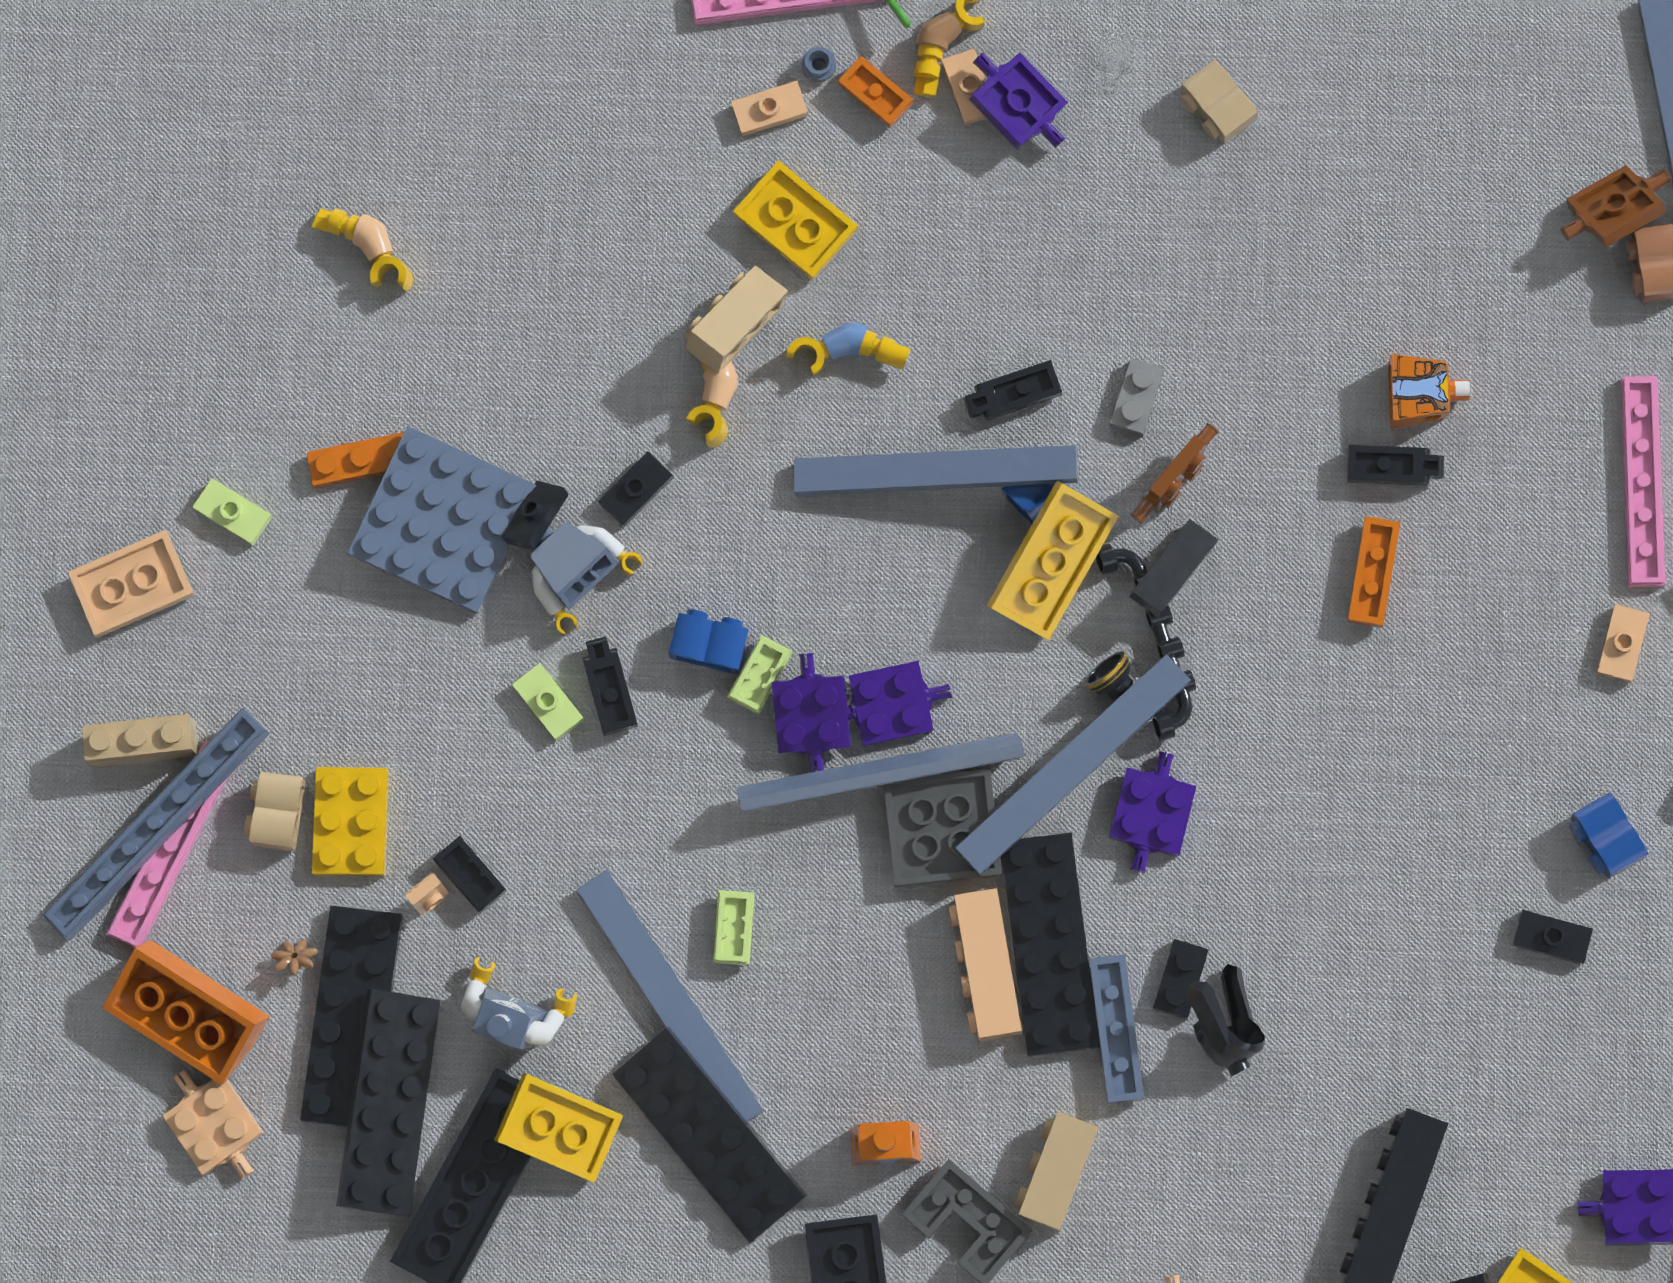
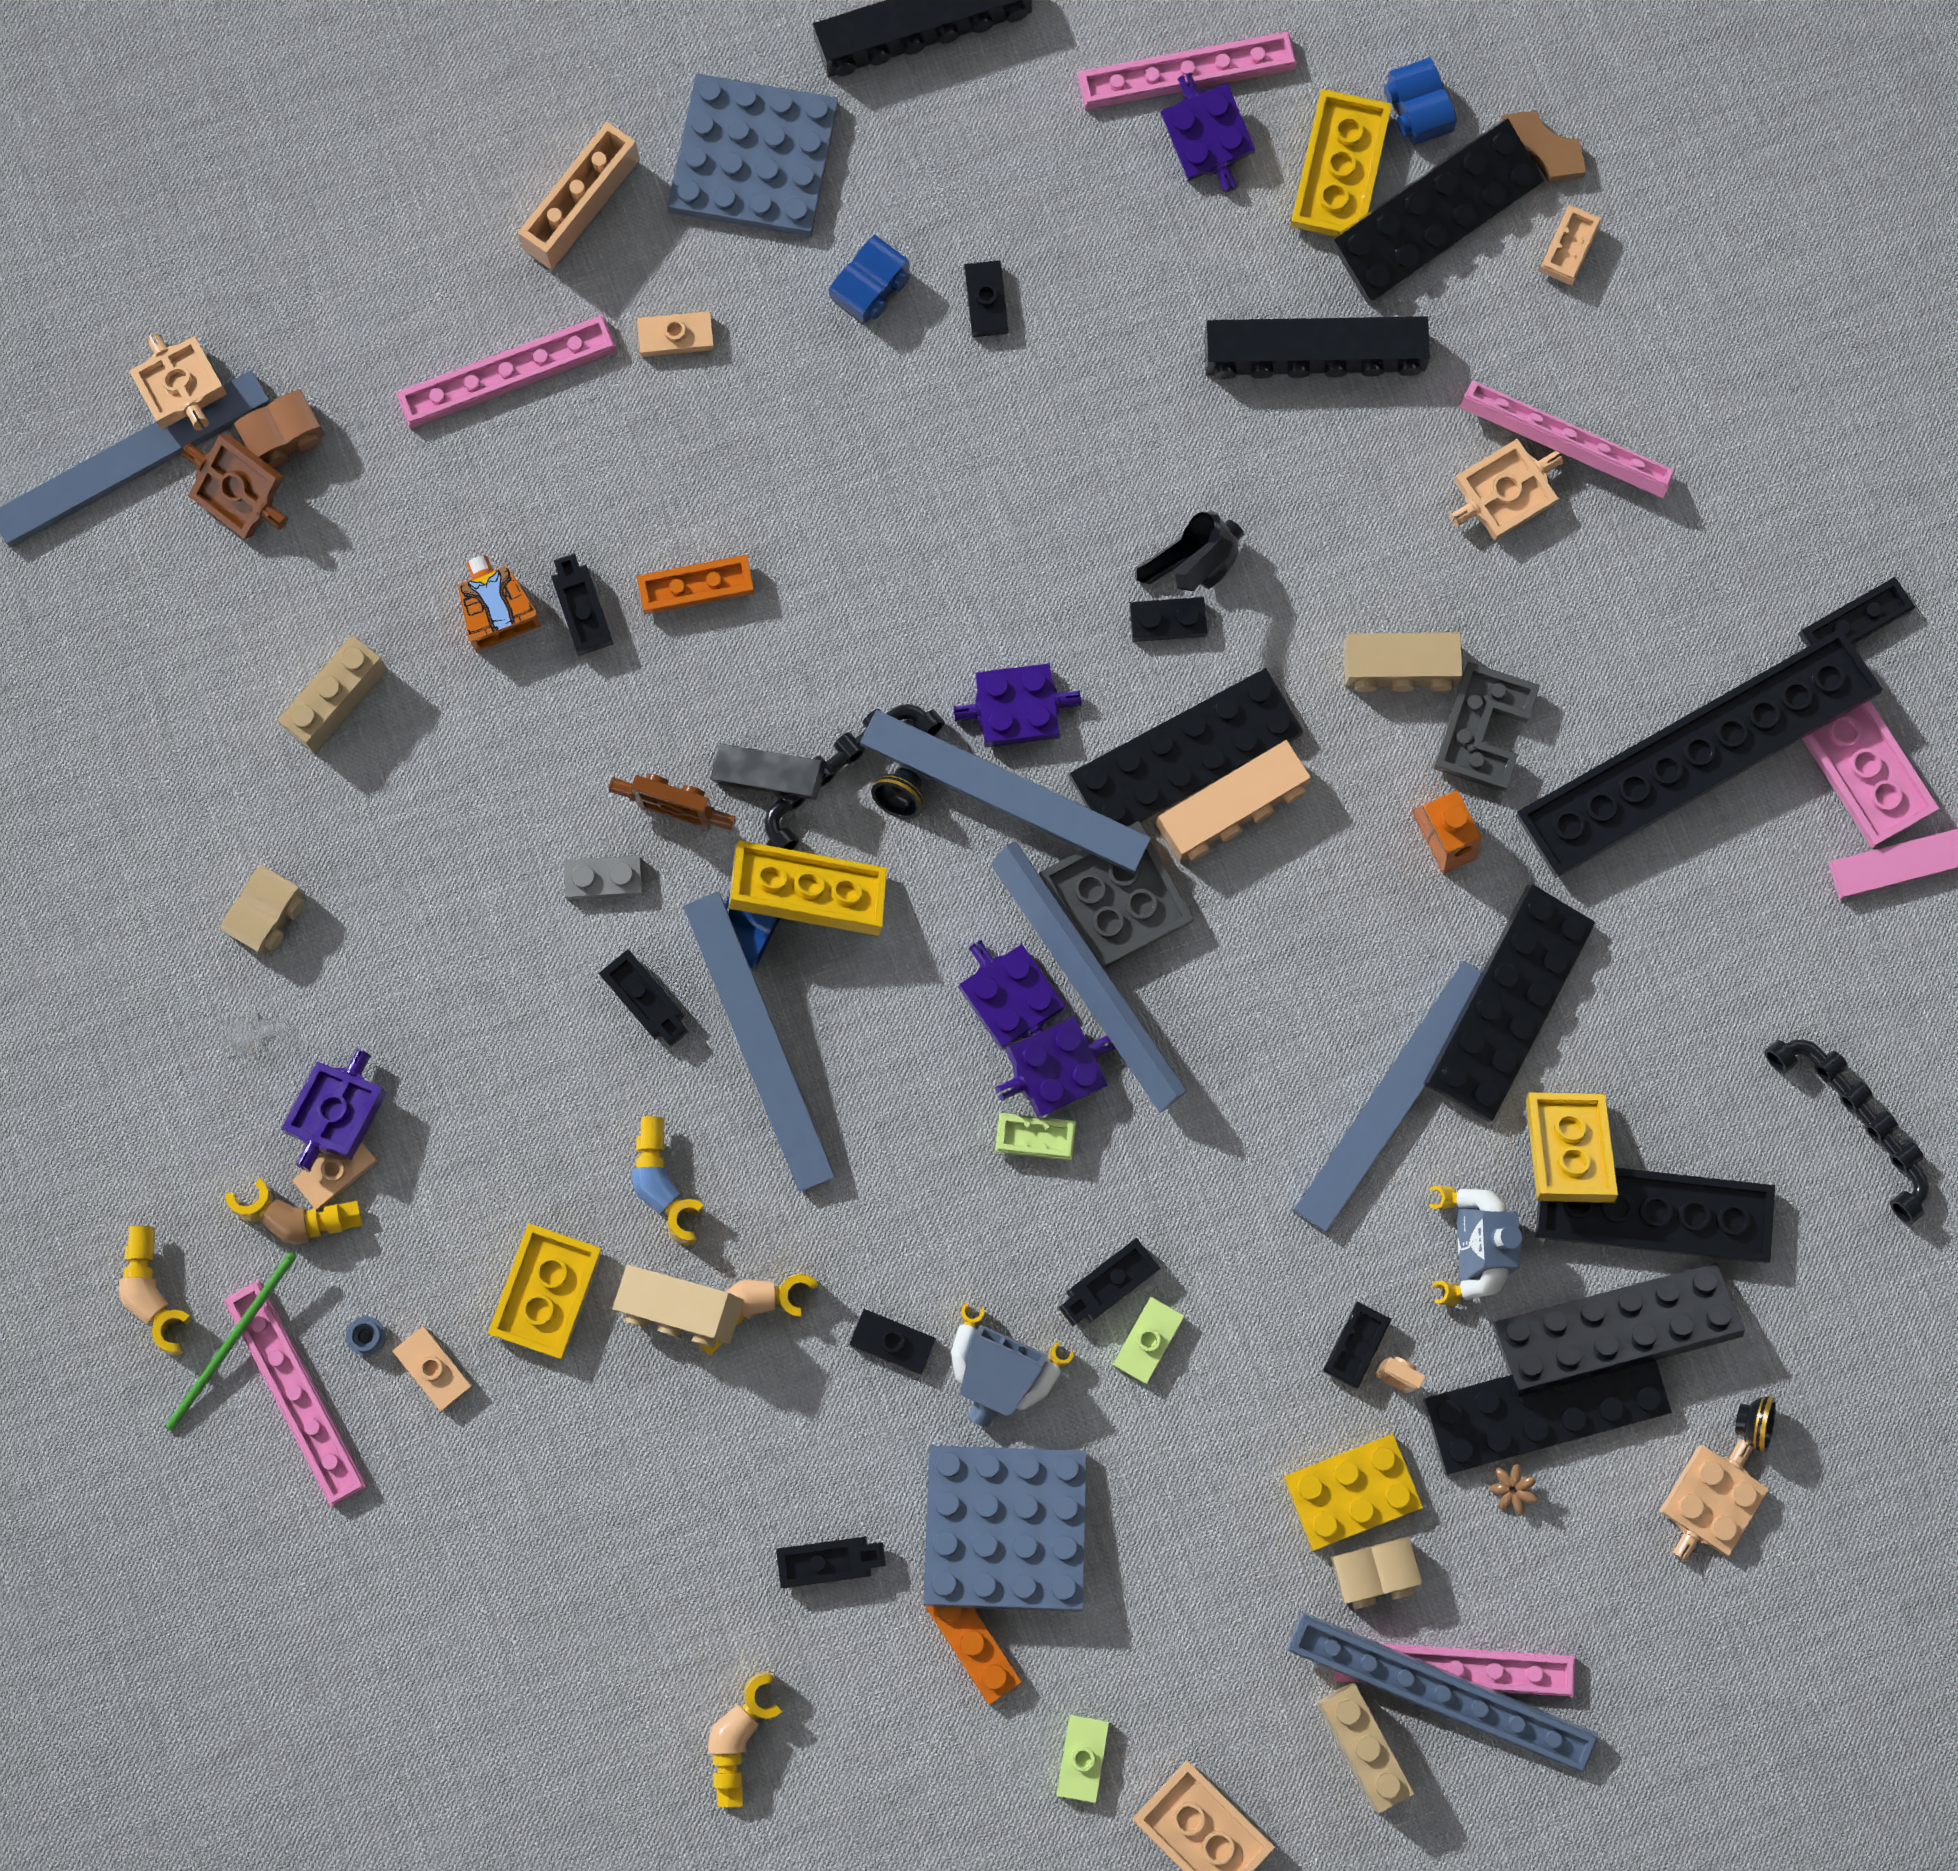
camera: 120 degrees left, 0 degrees up
orange slope [102,940,270,1085] -> none
black plate [502,480,569,551] -> none
blue brick [669,609,749,674] -> none
yellowish green plate [713,890,755,966] -> none
orange plate [838,56,913,129] -> none
sand blue plate [1089,954,1144,1104] -> none
none -> tan brick [277,635,388,754]
none -> black hinge [776,1536,886,1589]
none -> black piece [1735,1396,1776,1453]

